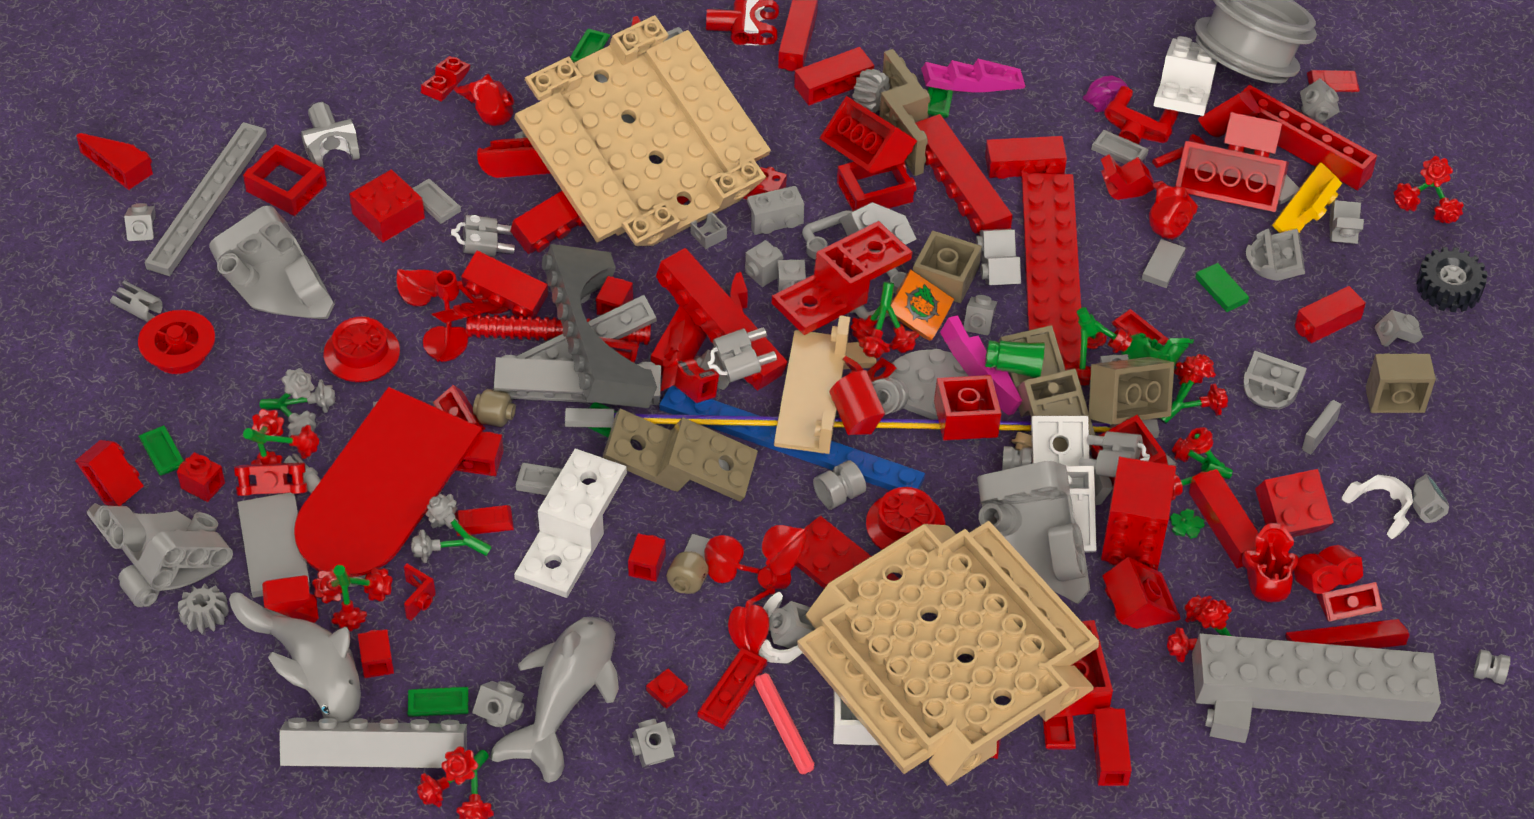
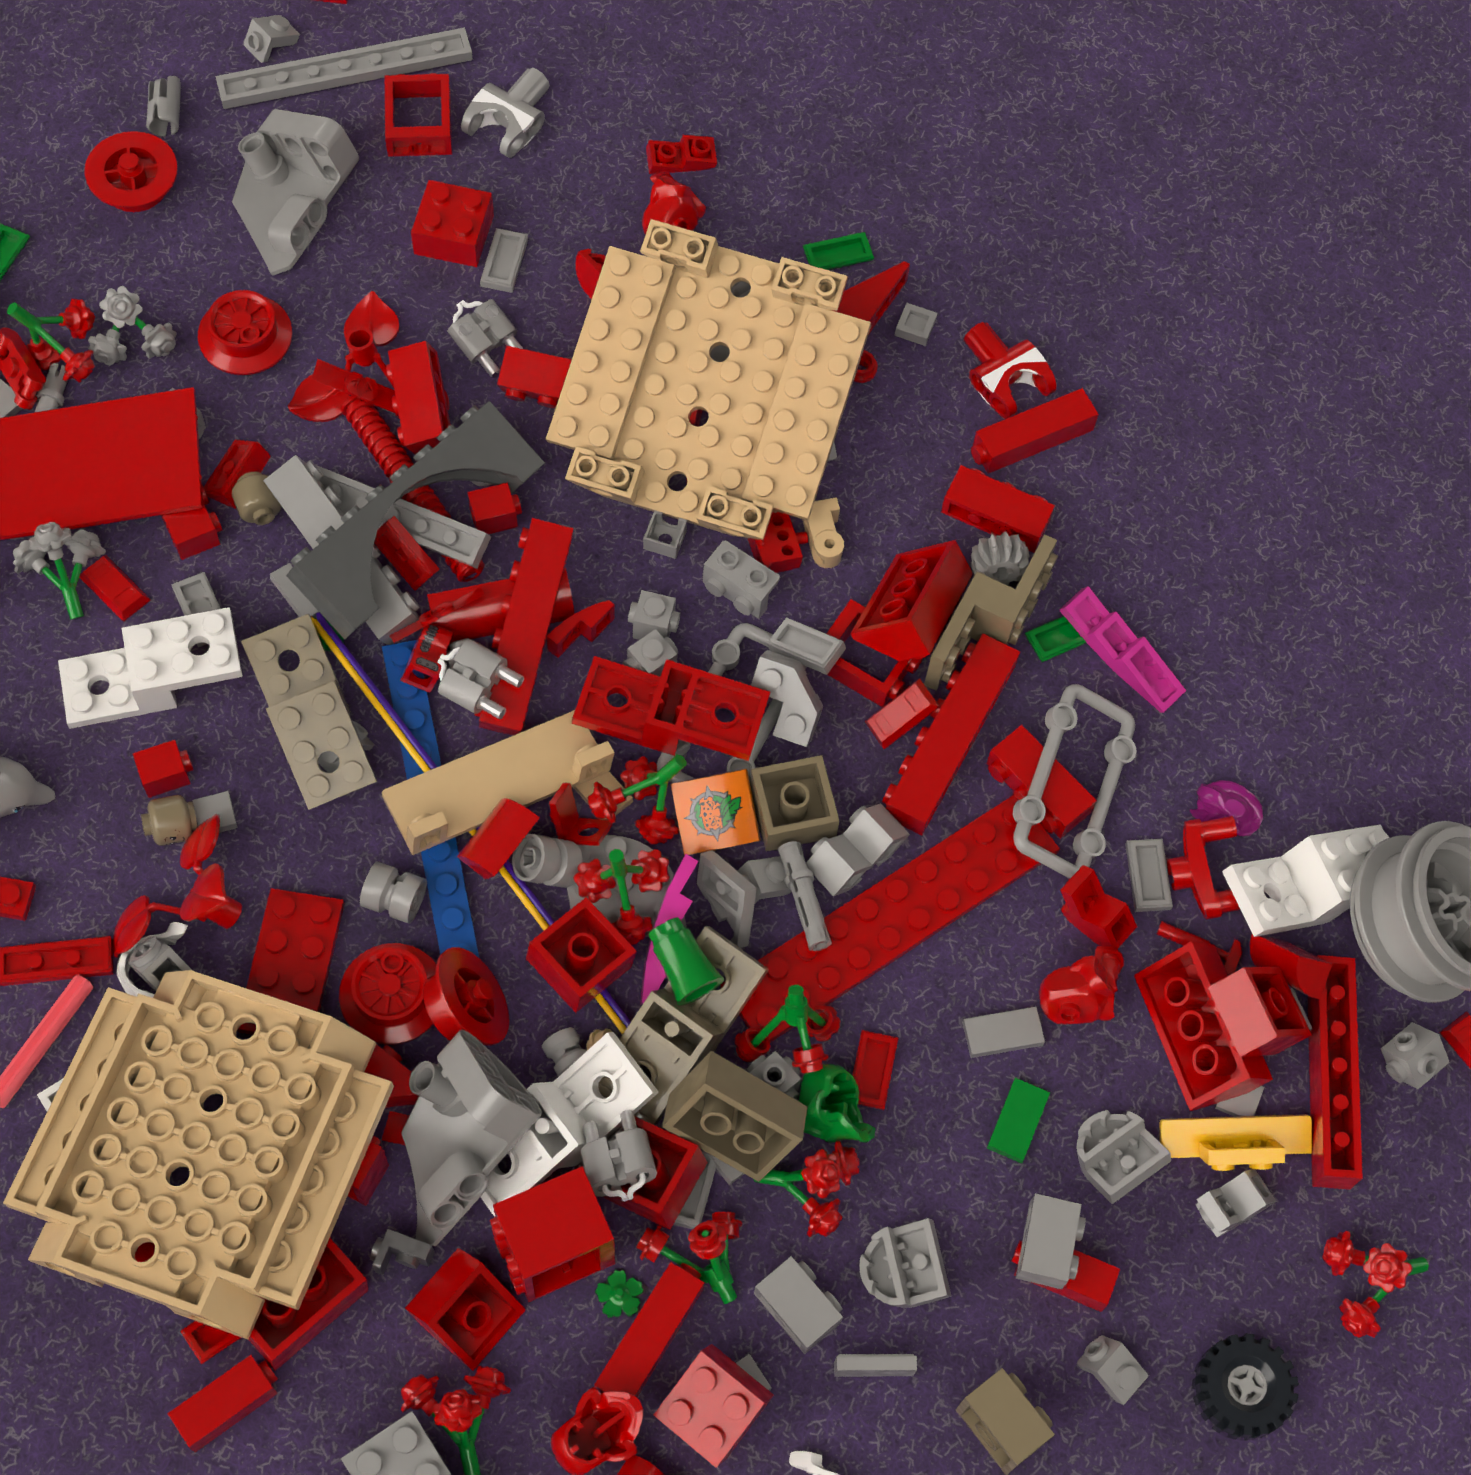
camera: 50 degrees right, 15 degrees up
none -> flat silver bracket [370,1229,435,1275]
none -> red wheel [423,947,509,1046]
none -> red plant [573,849,670,945]
none -> light grey wing [697,850,757,948]
none -> light grey brick [754,1256,843,1354]
none -> light grey tile [767,617,846,675]
none -> light grey pin [778,841,832,951]
none -> tan leg [802,497,844,568]
none -> tile [865,678,940,749]
none -> light grey bar [1013,684,1137,878]
none -> light grey brick [1016,1193,1086,1289]

